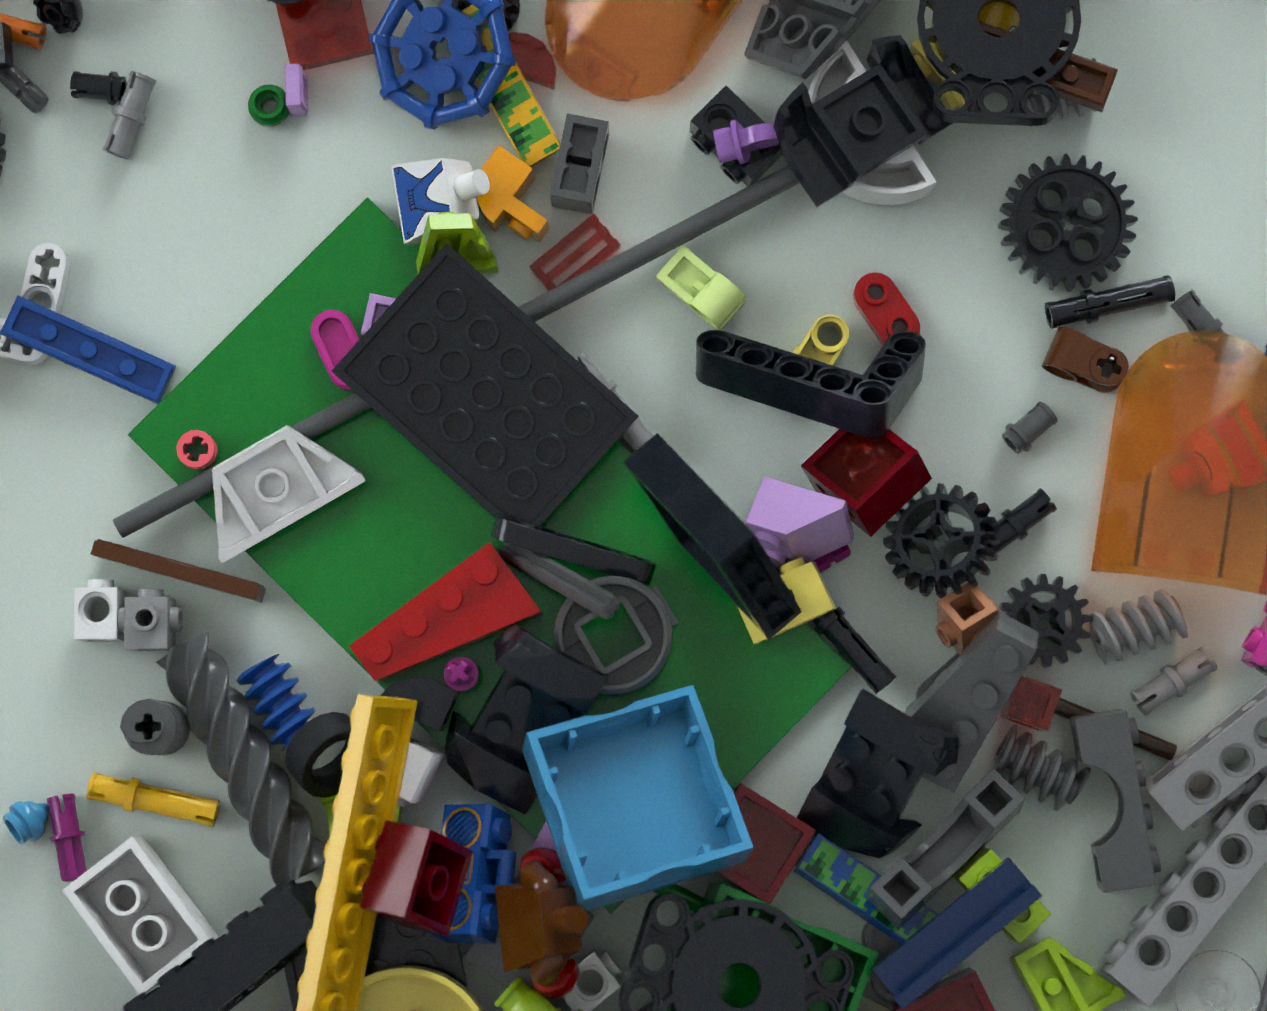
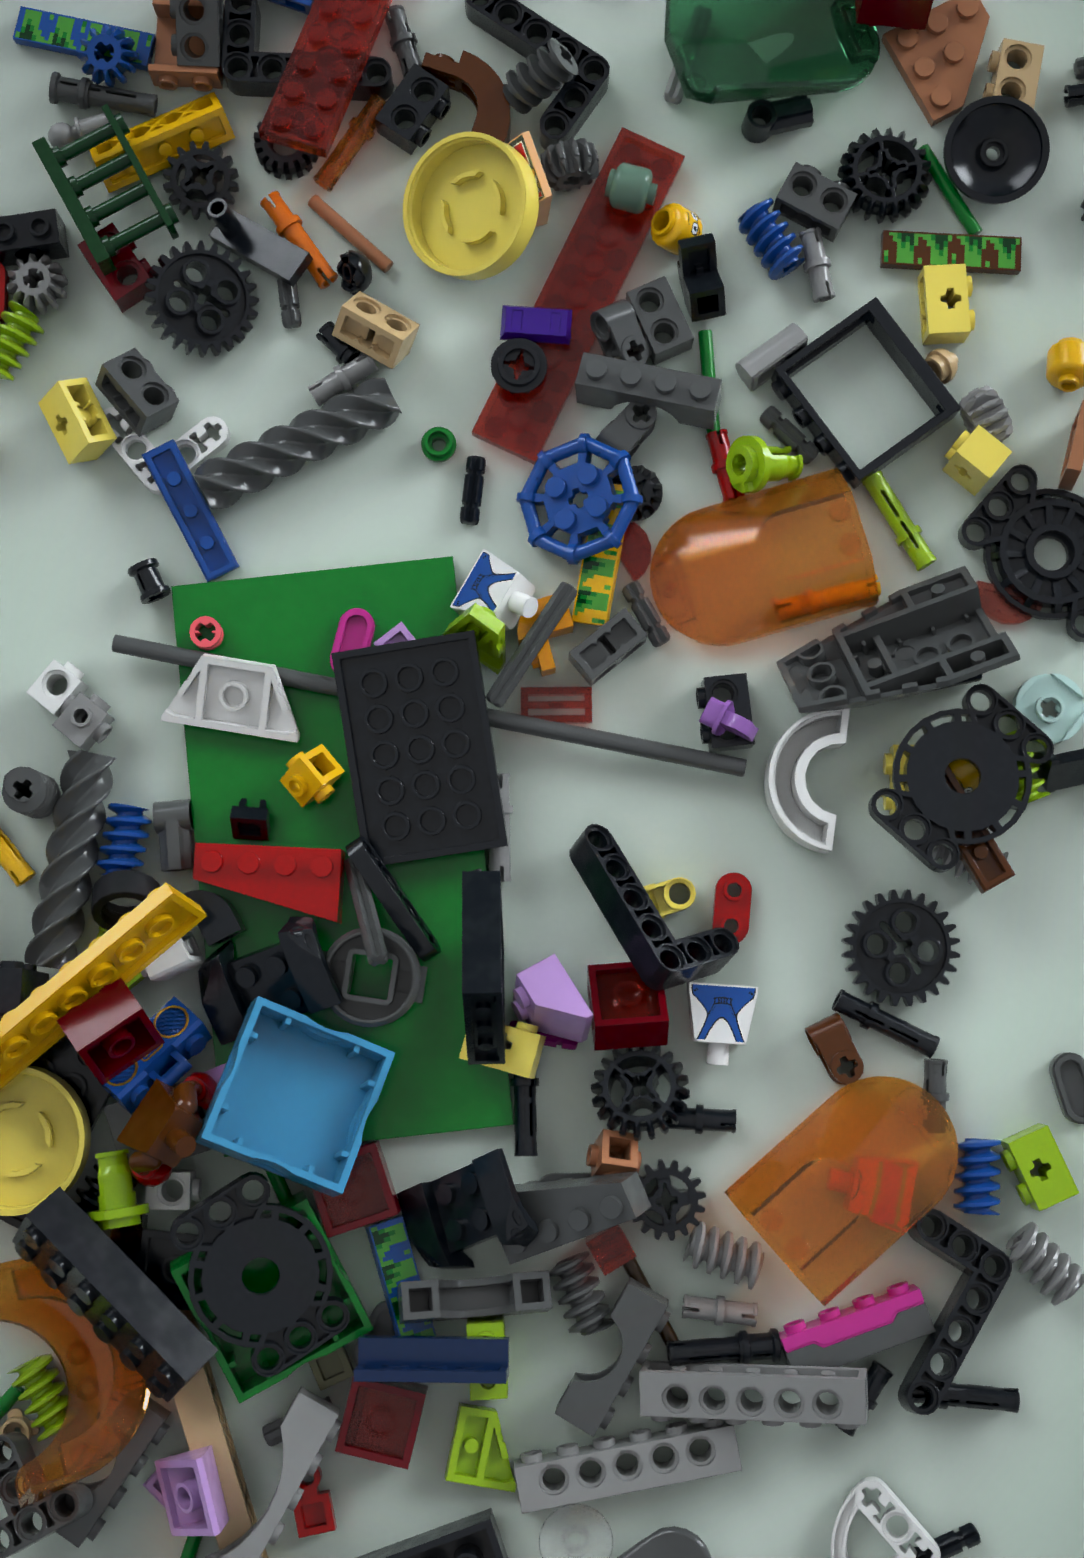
camera: 35 degrees right, 0 degrees up
reddish brown tile [90,539,266,603] -> none
lavender tile [285,63,308,116] -> none
magenta axle [444,657,479,691] -> none
yellowish green plate [655,245,747,331] -> none
black piece [773,35,953,207] -> none
dark grey pin [1002,401,1058,454] -> none
none -> black bush [128,558,171,604]
none -> dark grey piece [153,799,194,872]
none -> dark grey piece [193,378,401,509]
none -> black tile [230,798,271,841]
none -> yellow brick [279,744,345,808]
none -> tan brick [332,291,420,369]
none -> black axle [460,456,486,525]
none -> dark grey axle [486,582,577,708]
none -> dark grey axle [622,581,670,647]
none -> black pin [666,1328,781,1366]
none -> torso [686,982,758,1066]

